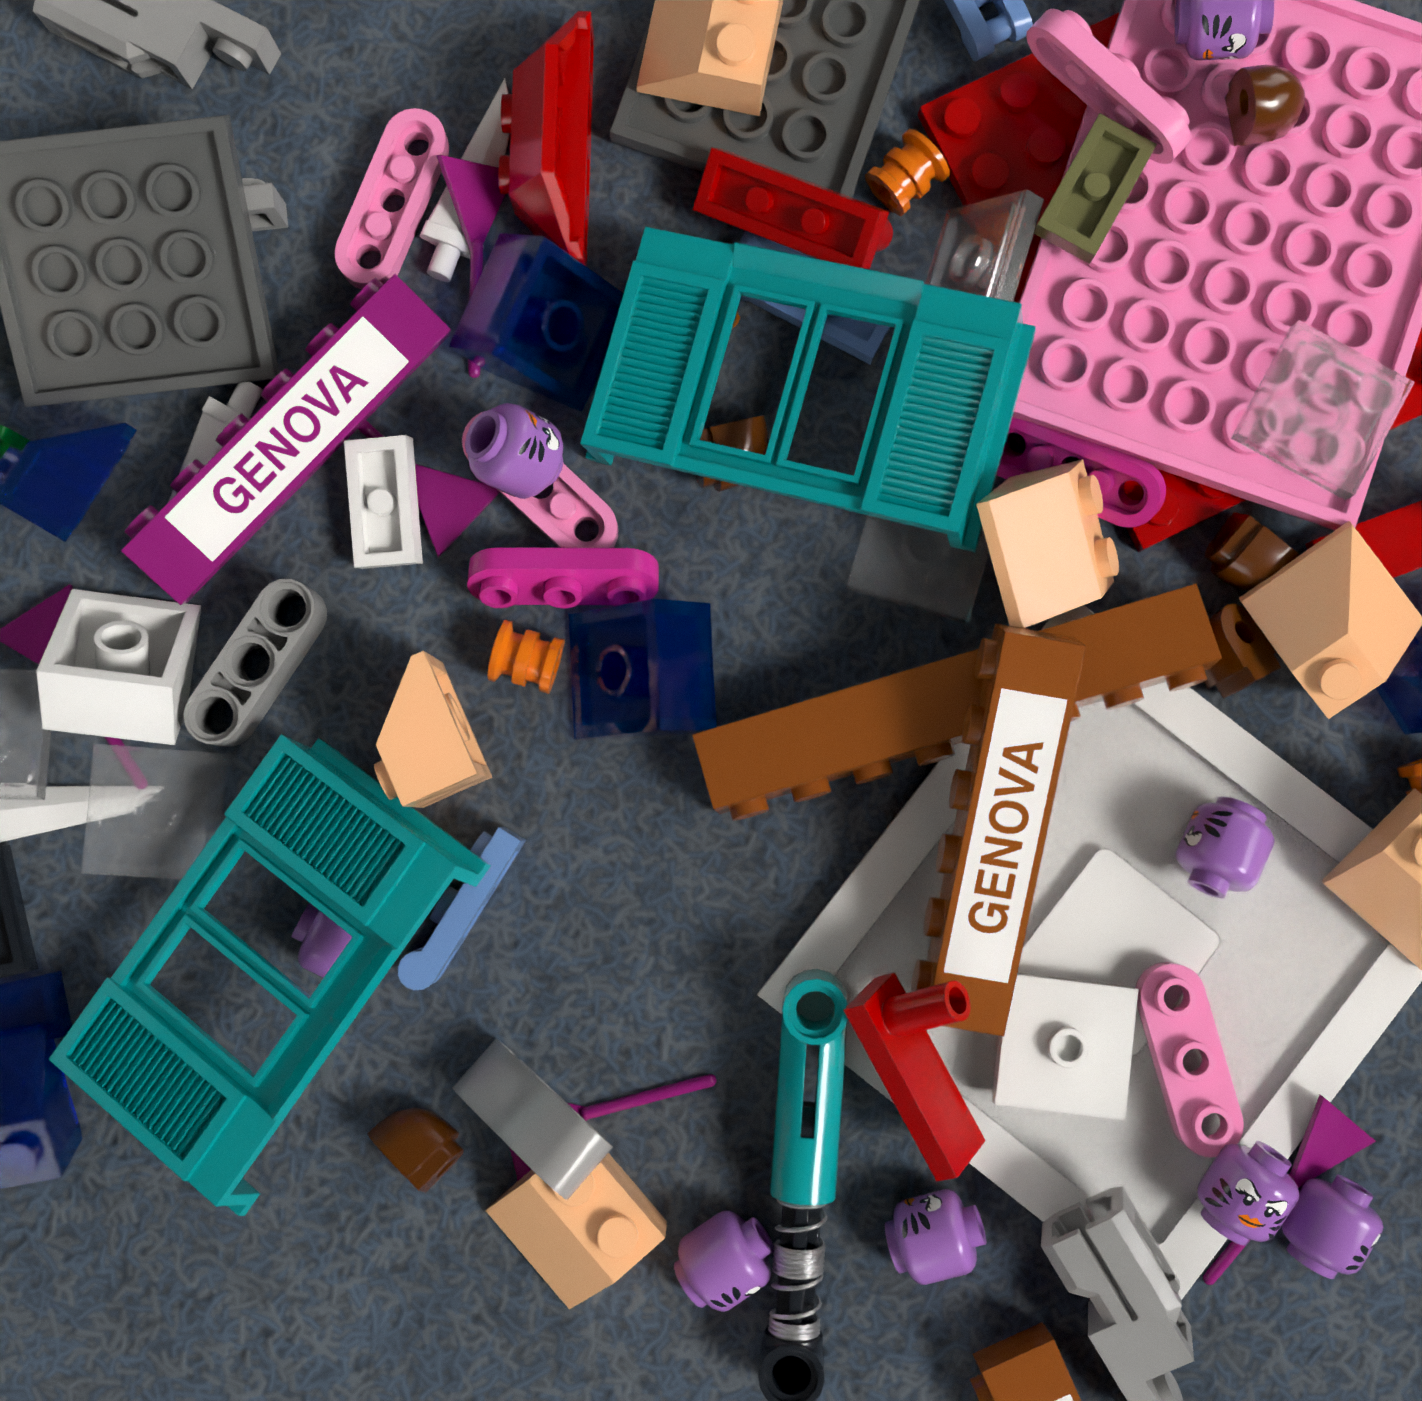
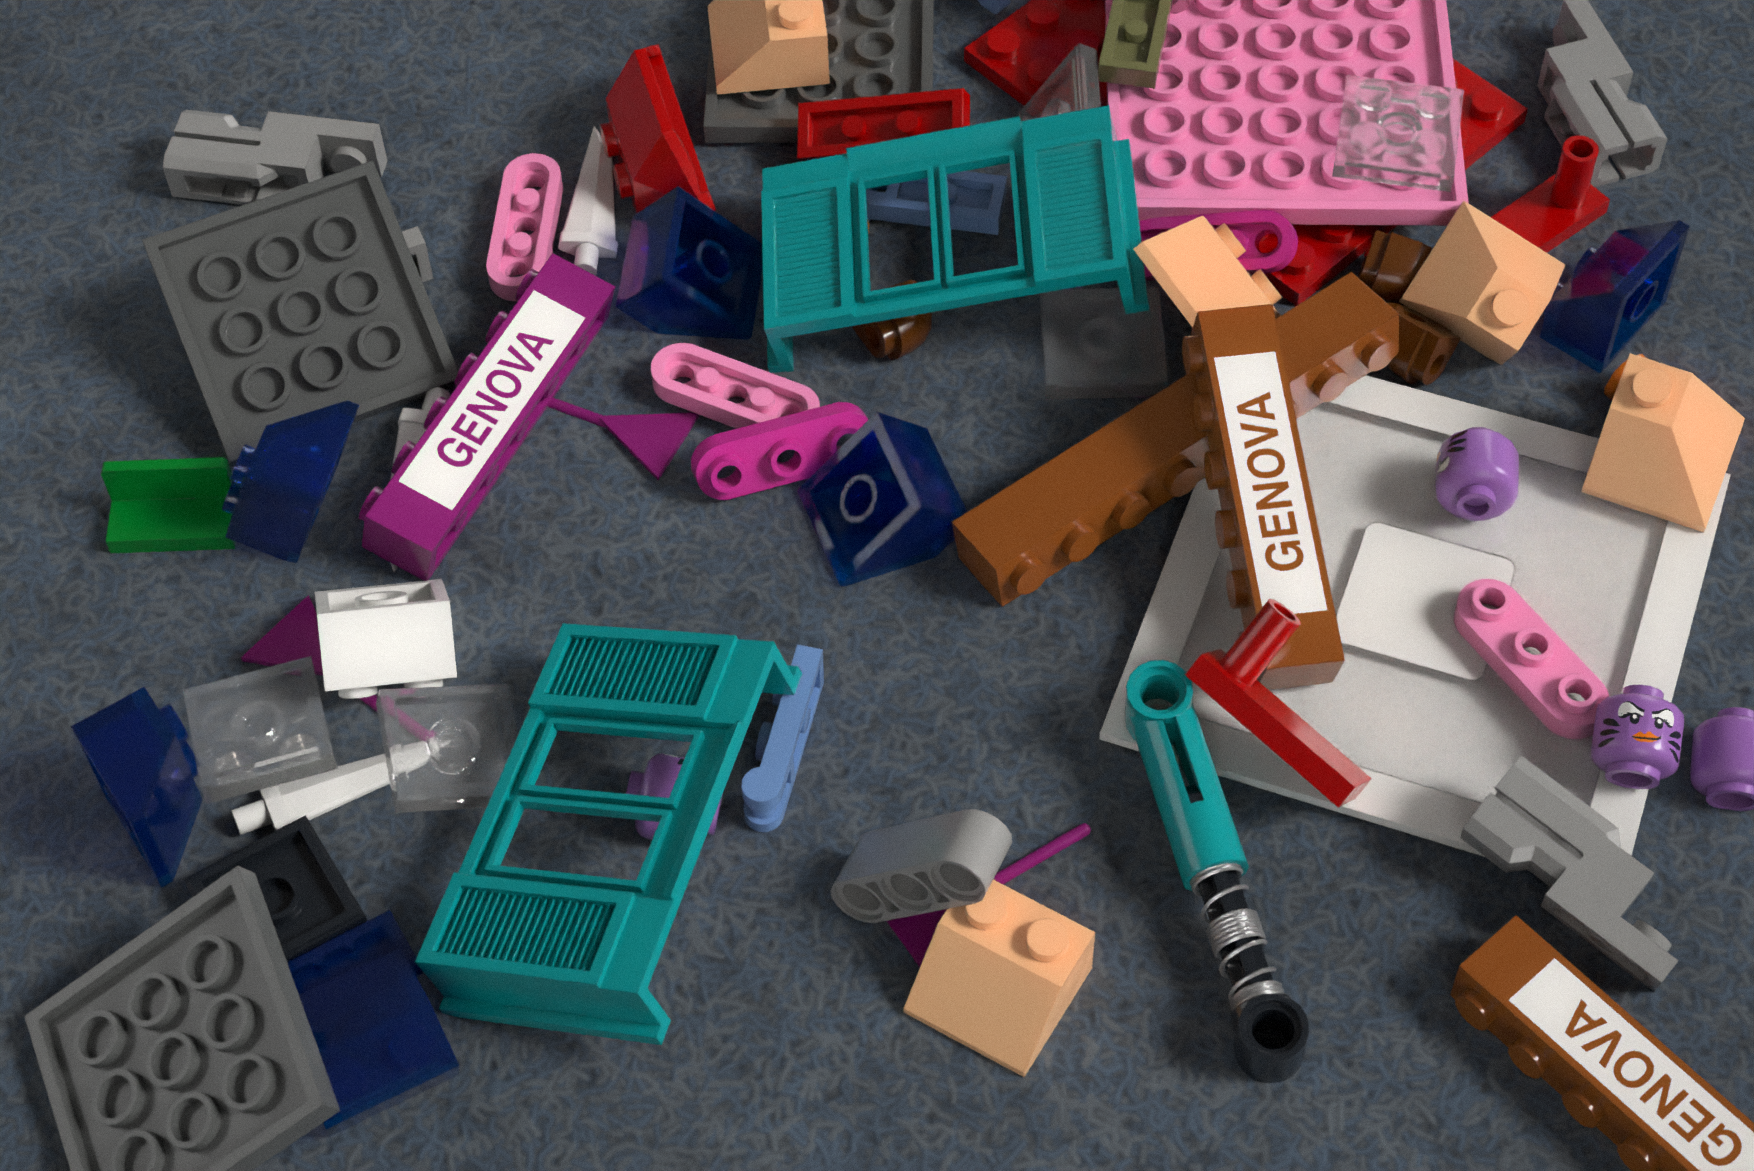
camera: 15 degrees left, 30 degrees down
light grey beam [184,579,327,747] -> none
white plate [344,435,423,569] -> none
reddish brown piece [367,1107,464,1193] -> none
light nougat slope [374,651,492,808] -> none
magenta piece [436,155,505,378] -> none
medium lavender head [465,403,564,499] -> none
orange bush [487,619,565,694] -> none
medium lavender head [674,1210,774,1312] -> none
orange bush [865,129,950,216] -> none
medium lavender head [885,1189,987,1285] -> none
white plate [991,973,1139,1120] -> none
magenta piece [1203,1094,1376,1285] -> none

